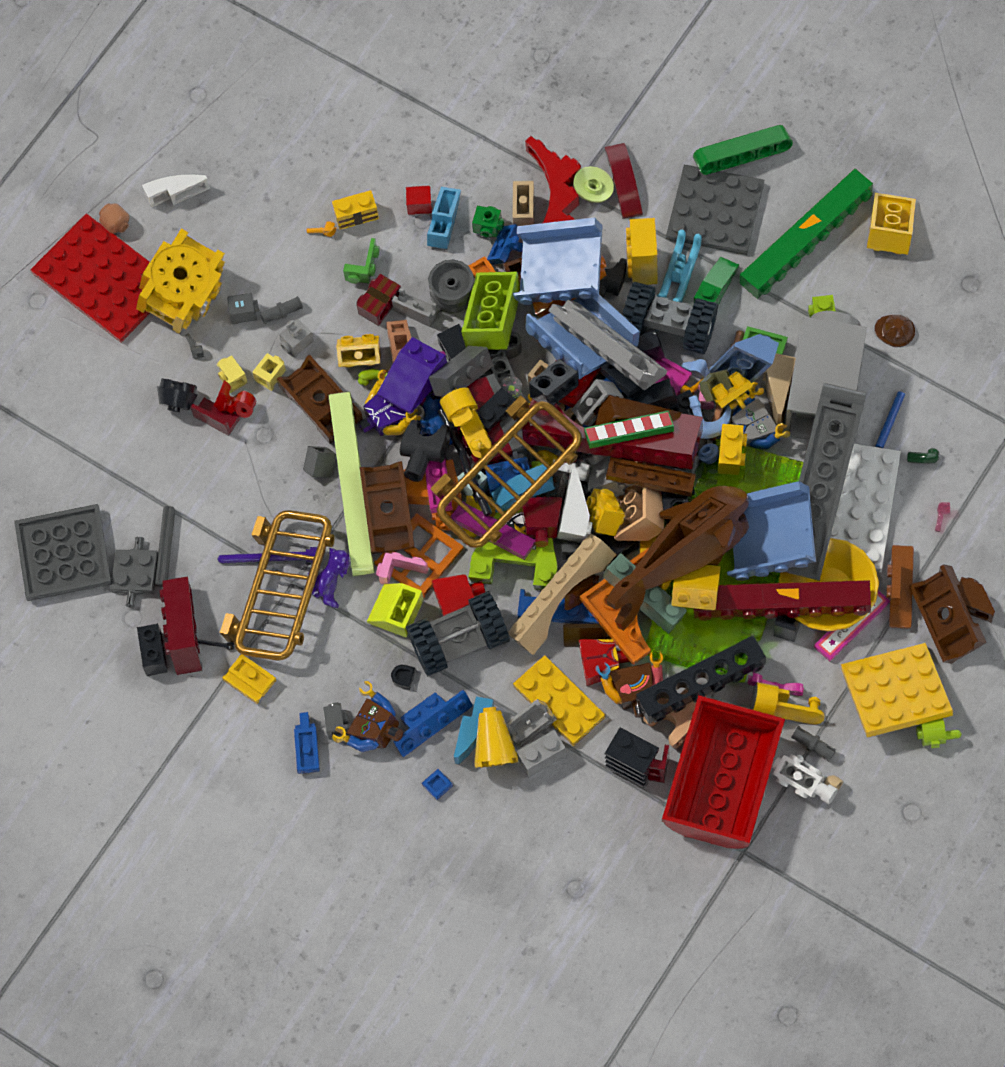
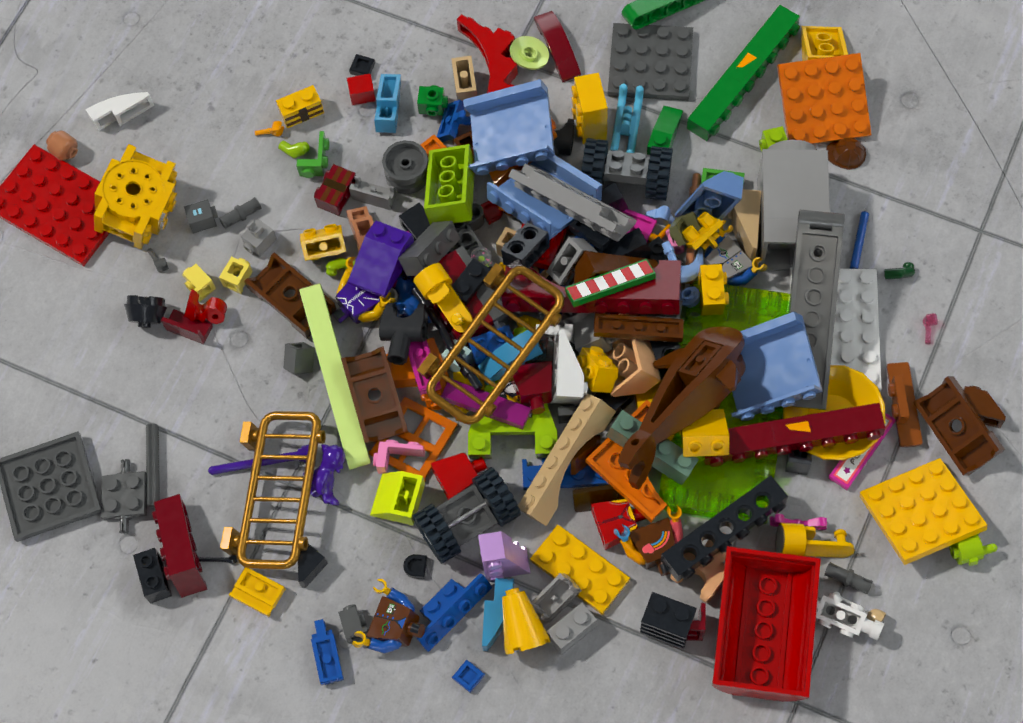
camera: 10 degrees left, 0 degrees up
none -> lime arm [278,140,310,158]
none -> black slope [298,543,328,588]
none -> black tile [349,54,376,76]
none -> lavender wedge [478,531,531,582]
none -> red tile [481,201,503,225]
none -> orange plate [777,53,872,144]

